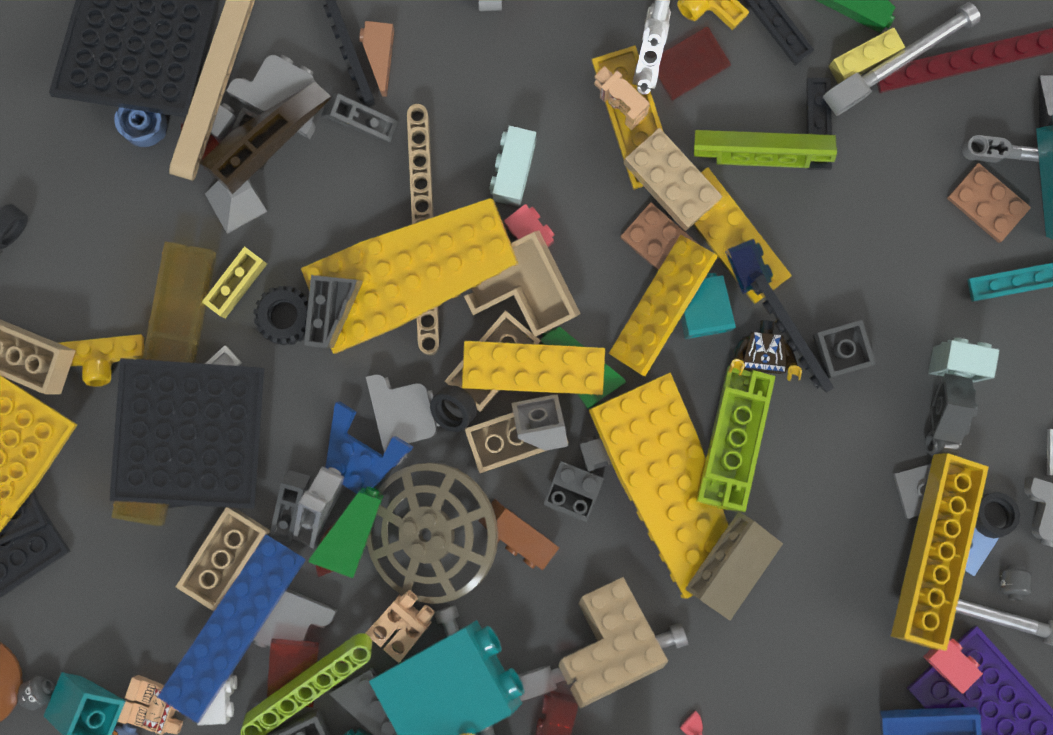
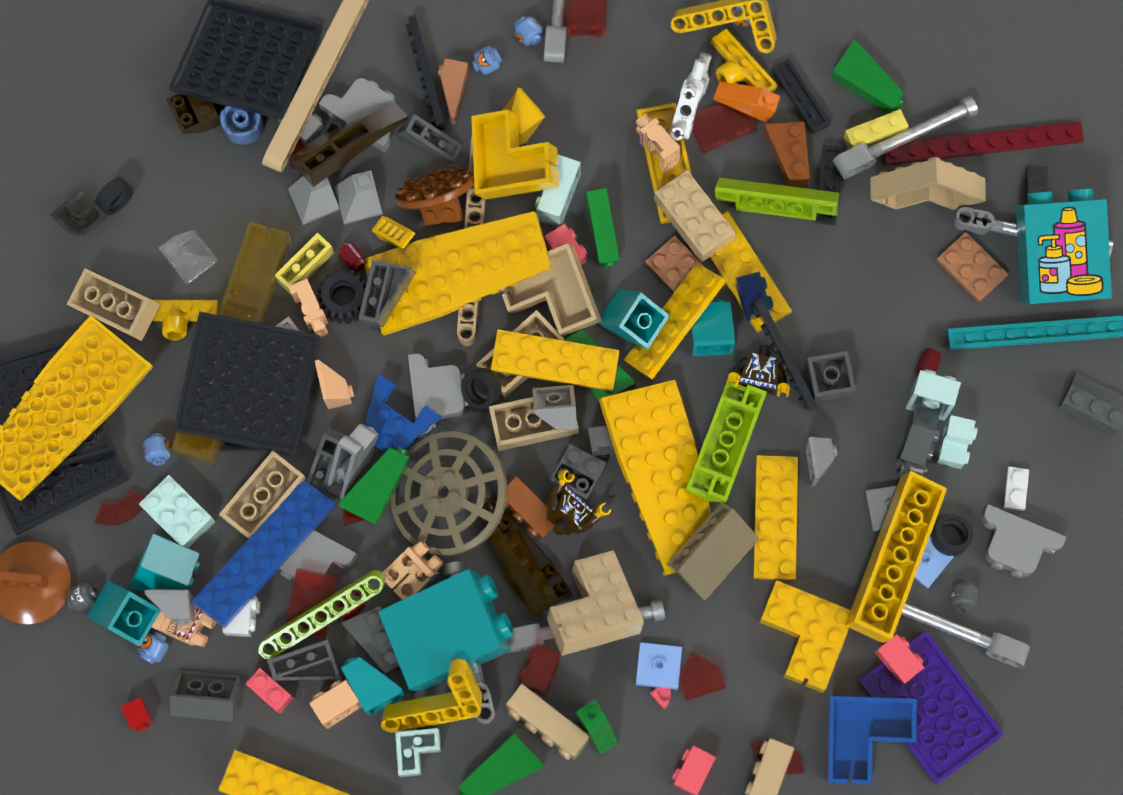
camera: 10 degrees right, 10 degrees down
none -> clear red tile [94,491,146,526]
none -> teal slope [129,534,200,591]
none -> light aqua brick [139,475,215,549]
none -> medium blue head [143,433,171,465]
none -> light grey slope [145,590,195,626]
none -> clear slope [159,230,218,285]
none -> dark brown slope [166,94,221,134]
none -> light nougat hips [288,279,329,337]
none -> light nougat slope [315,360,354,409]
none -> light grey slope [335,170,383,225]
none -> dark red brick [338,242,367,272]
none -> yellow slope [372,216,415,249]
none -> dark orange bracket [395,166,474,226]
none -> yellow piece [471,110,559,200]
none -> medium blue head [472,46,502,75]
none -> dark brown wedge [482,496,572,617]
none -> yellow slope [503,88,545,145]
none -> dark brown torso [546,470,611,536]
none -> green slope [585,188,619,267]
none -> teal slope [599,289,670,349]
none -> light blue plate [636,642,682,690]
none -> clear red slope [679,652,726,701]
none -> orange slope [713,81,780,123]
none -> yellow plate [753,455,798,581]
none -> yellow piece [759,580,851,693]
none -> dark orange wedge [763,122,810,187]
none -> light grey slope [805,437,837,486]
none -> tan piece [870,157,986,210]
none -> dark red brick [915,348,941,376]
none -> light aqua brick [937,415,978,469]

